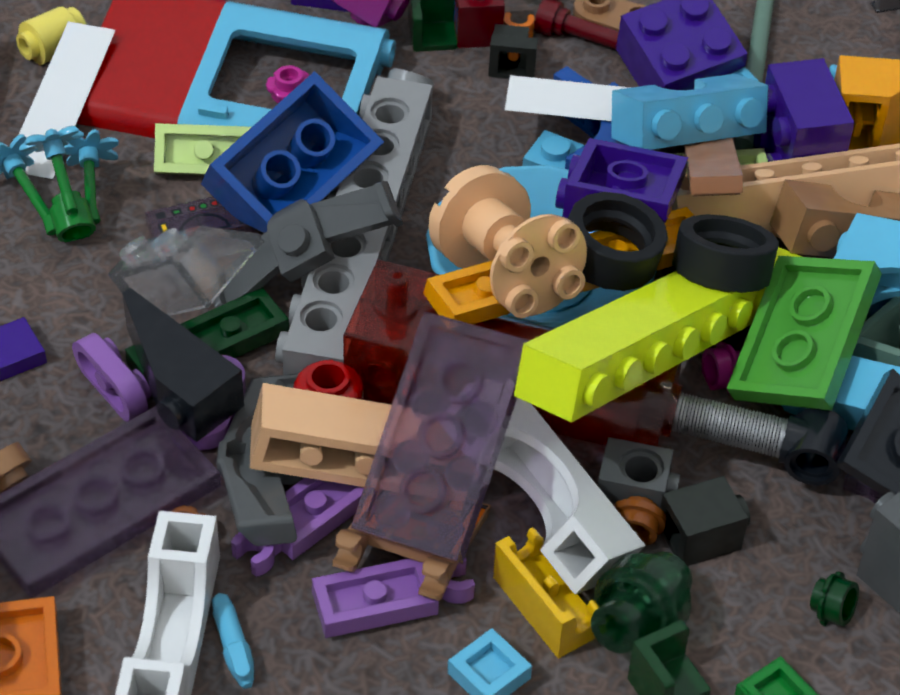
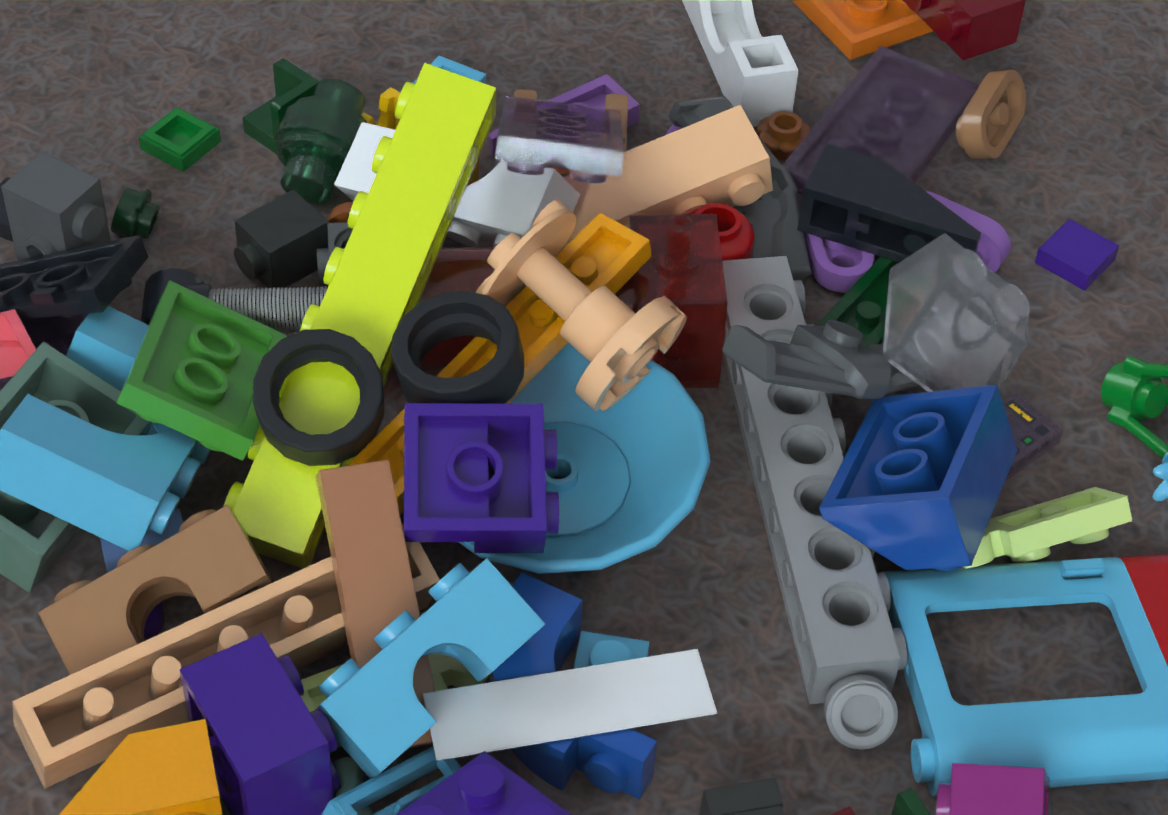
camera: 160 degrees right, 0 degrees up
medium azure piece [212,593,254,689] -> none
dark pink plate [266,65,310,103] -> none

